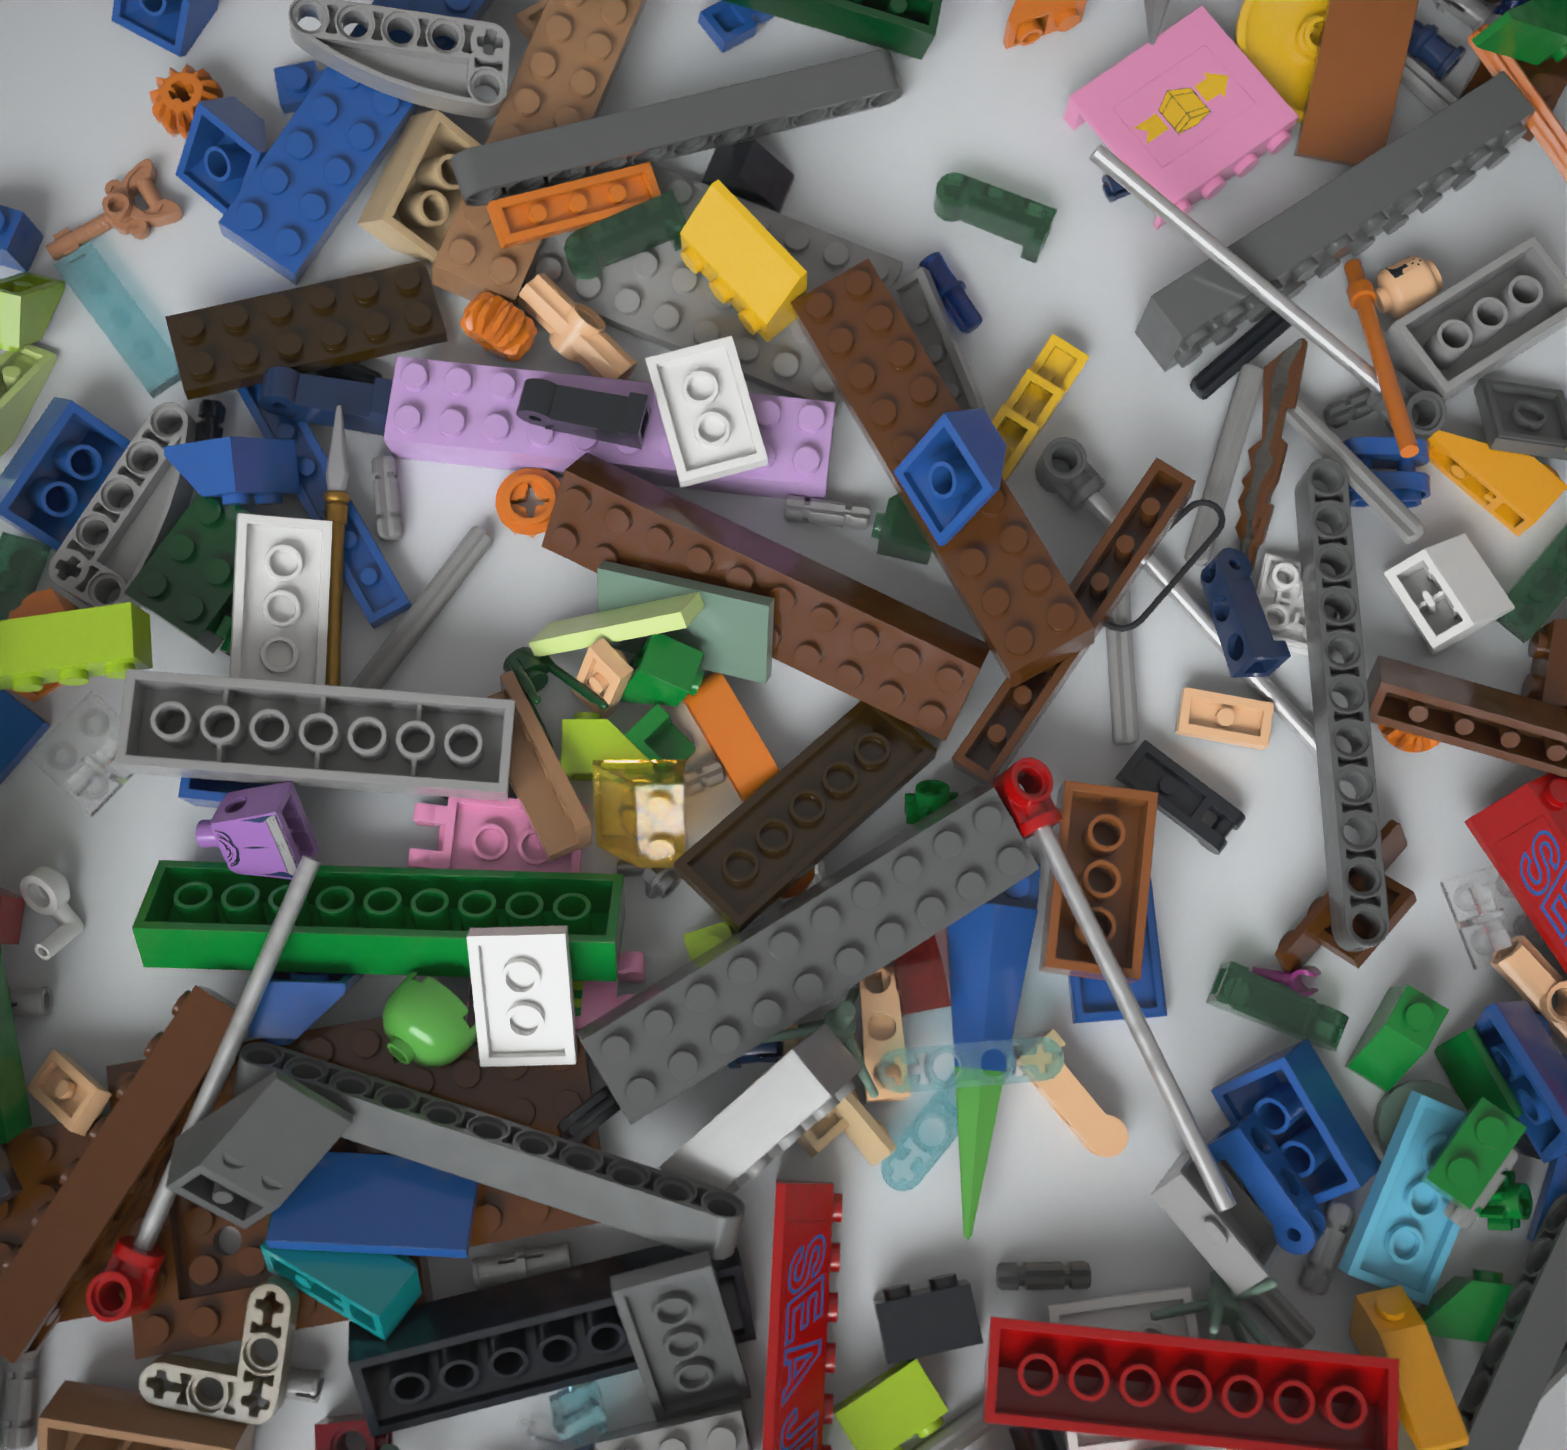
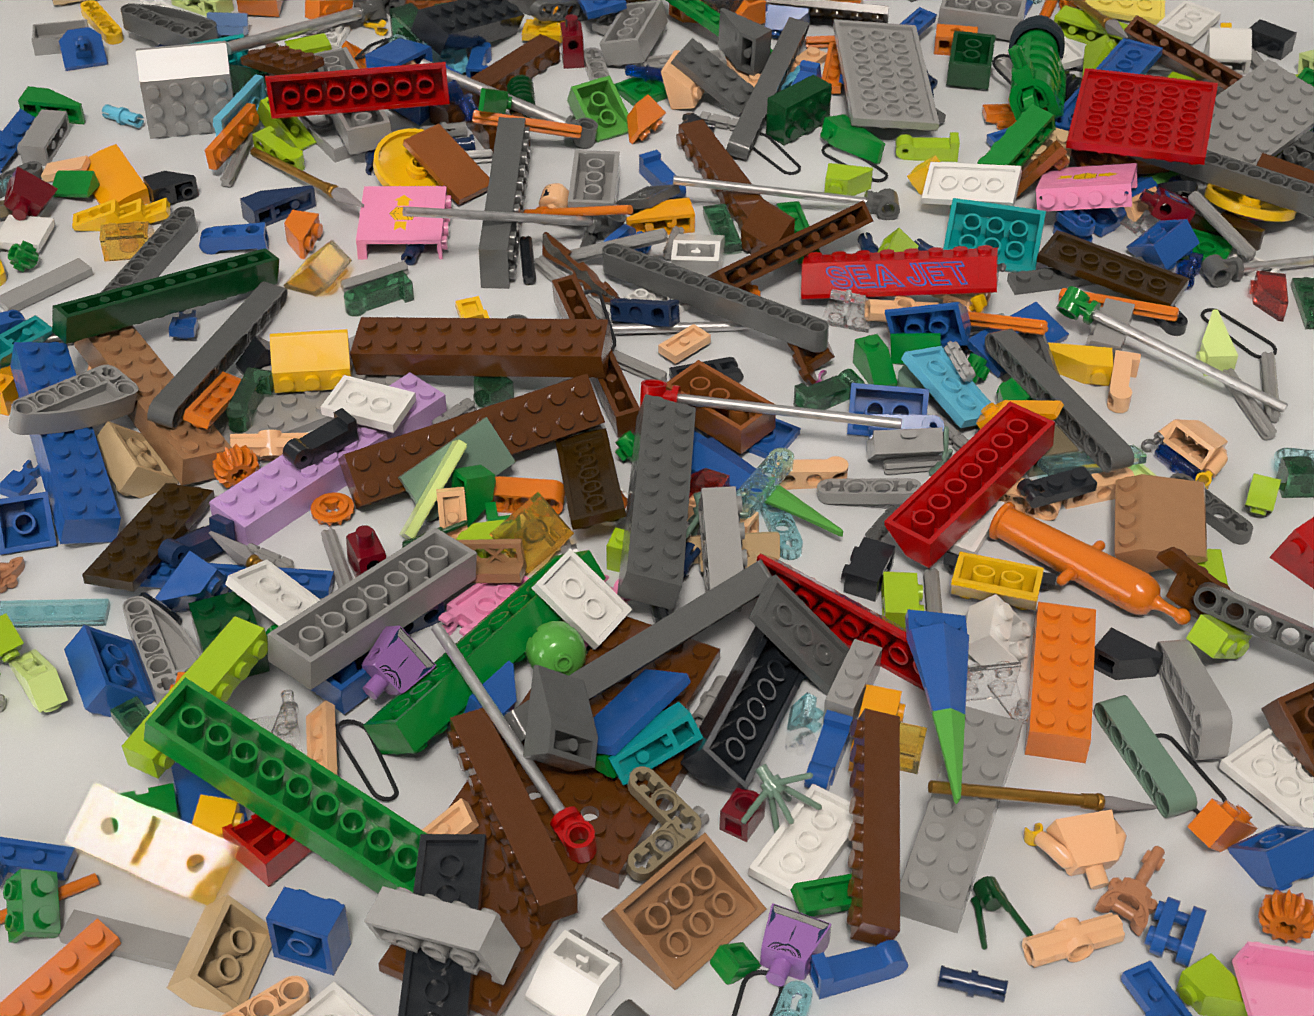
camera: 55 degrees left, 35 degrees down
blue slope [893,408,1007,546] -> none
green brick [1420,1097,1527,1210] -> none
none -> clear yellow slope [283,239,352,296]
none -> light nougat plate [306,700,338,775]
none -> black piece [336,719,399,802]
none -> light grey axle [340,261,409,294]
none -> dark red torso [346,525,386,578]
none -> light grey axle [663,226,684,260]
none -> light grey beam [817,478,921,504]

